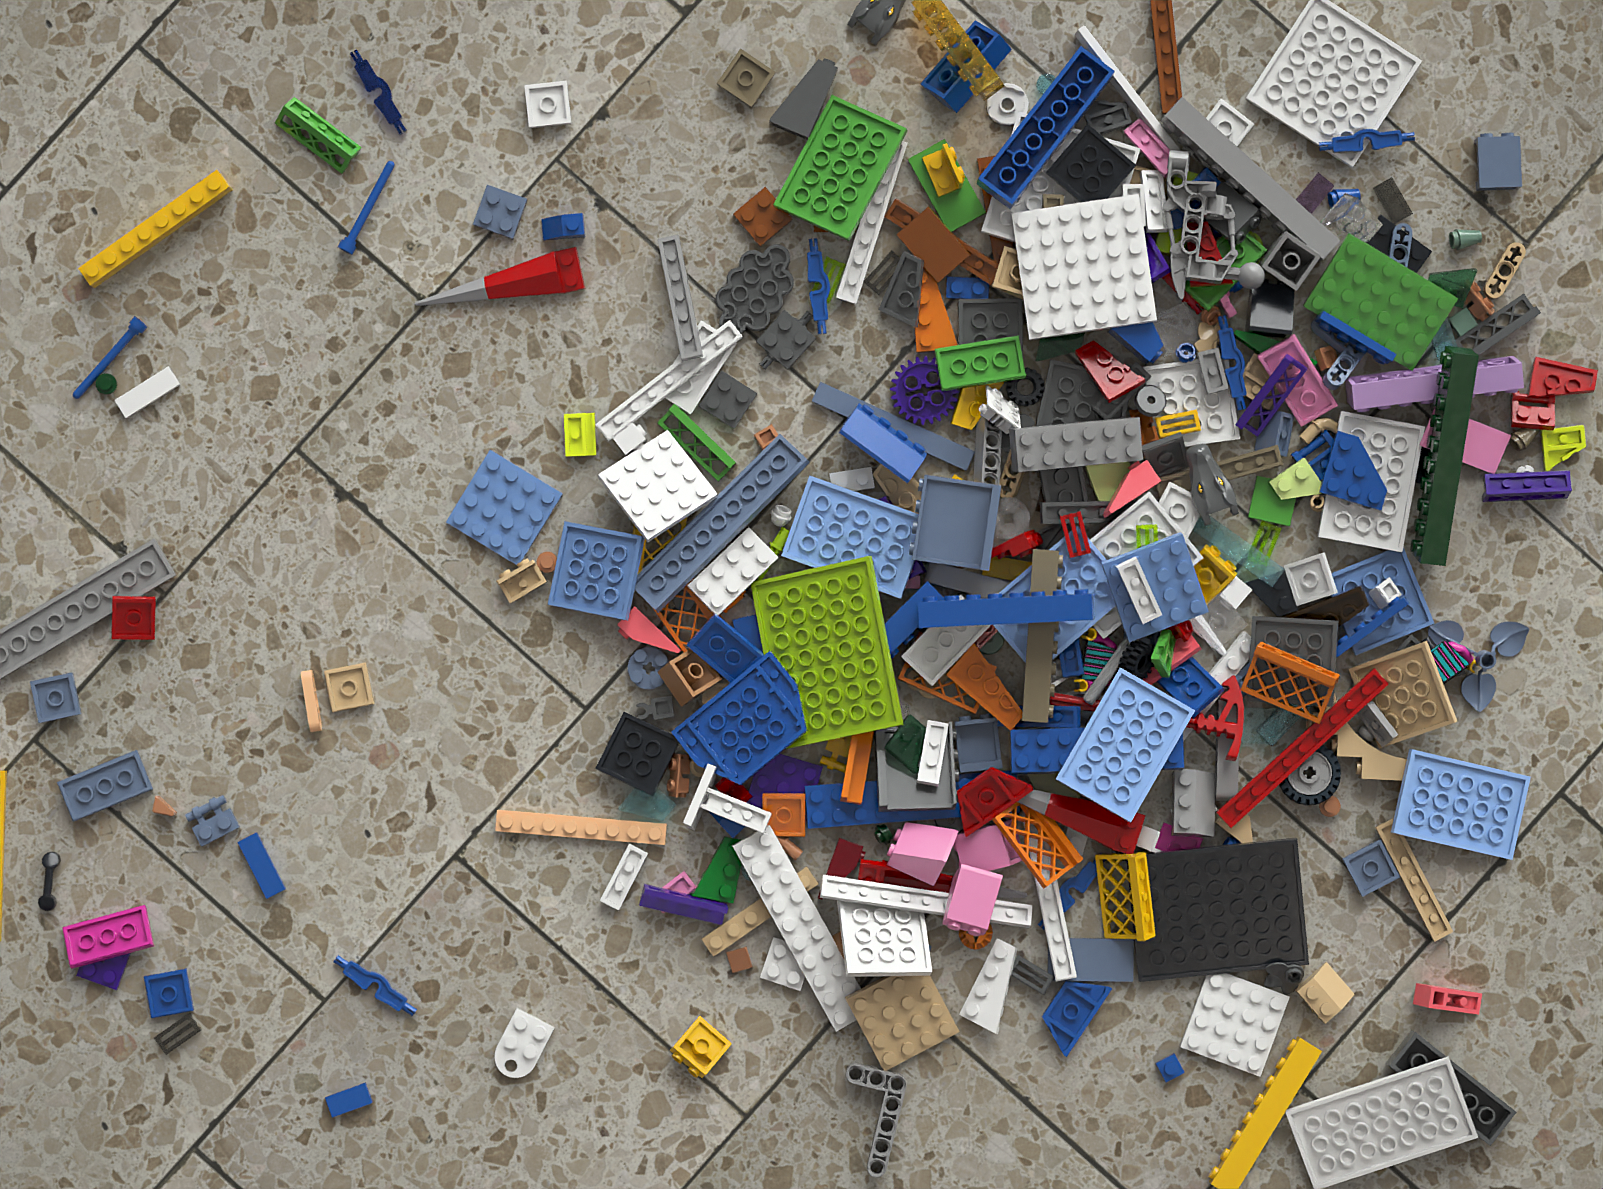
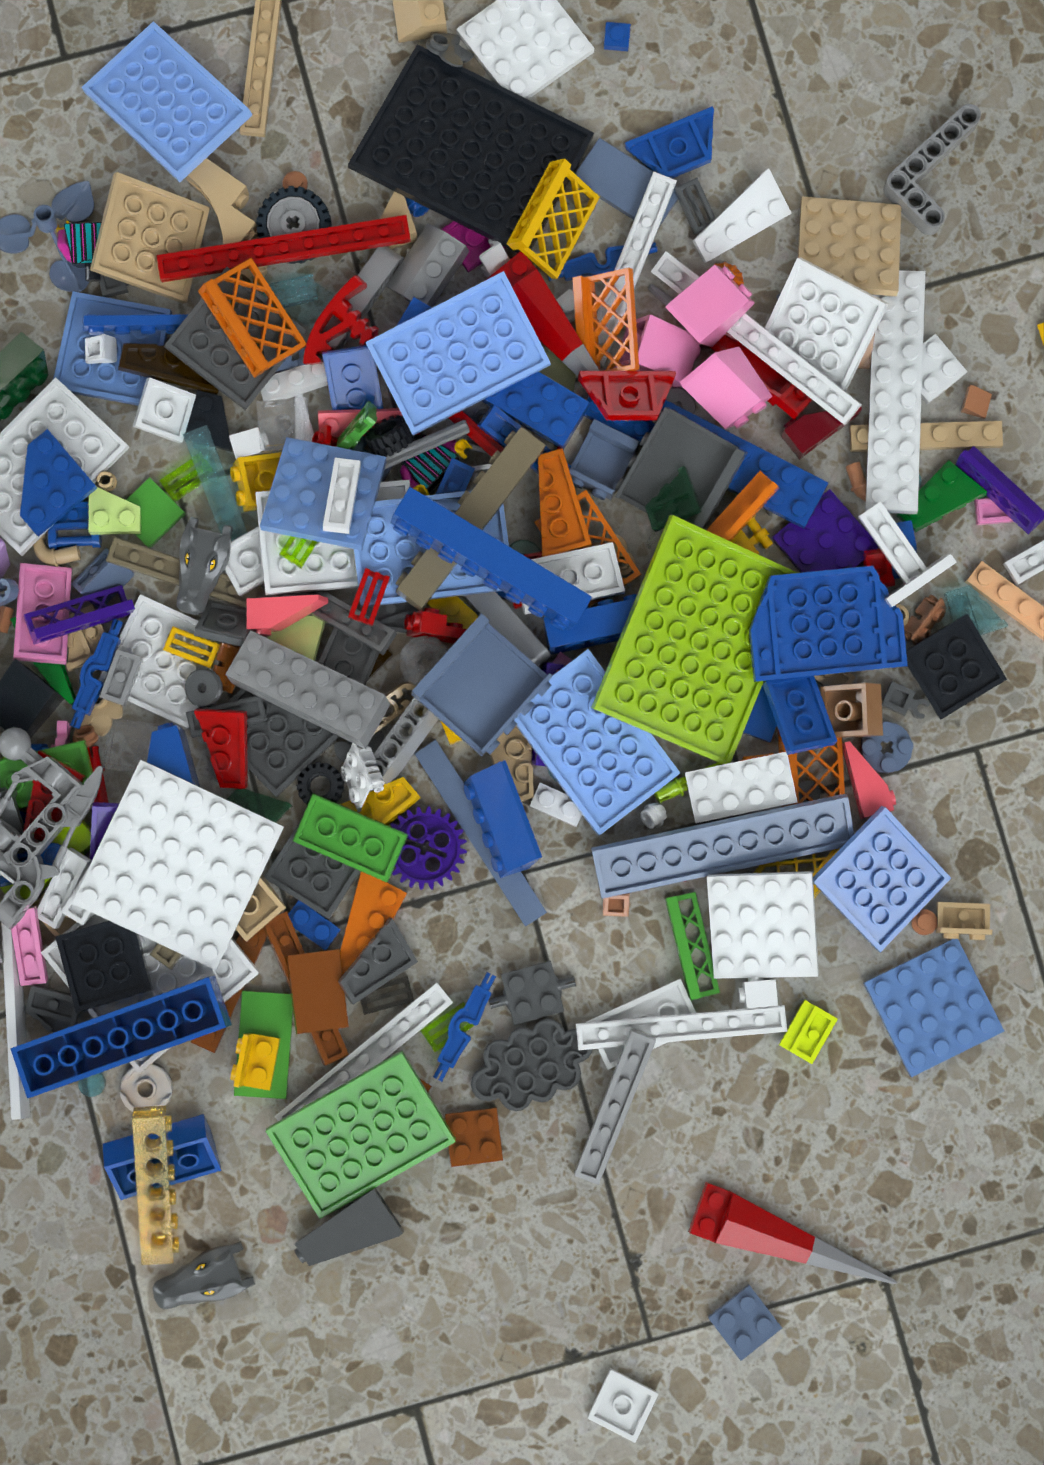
camera: 145 degrees left, 5 degrees down
blue piece [338,161,395,255] -> none
blue slope [541,213,586,241] -> none
dark grey plate [699,370,757,429] -> none
dark tan plate [717,48,776,108] -> none
orange tile [762,793,805,837] -> none
dark green plate [874,824,893,845] -> none
white plate [917,720,949,786] -> none
blue plate [1175,343,1196,363] -> none
sand blue plate [1342,839,1400,897] -> none
light grey plate [1357,701,1398,748] -> none

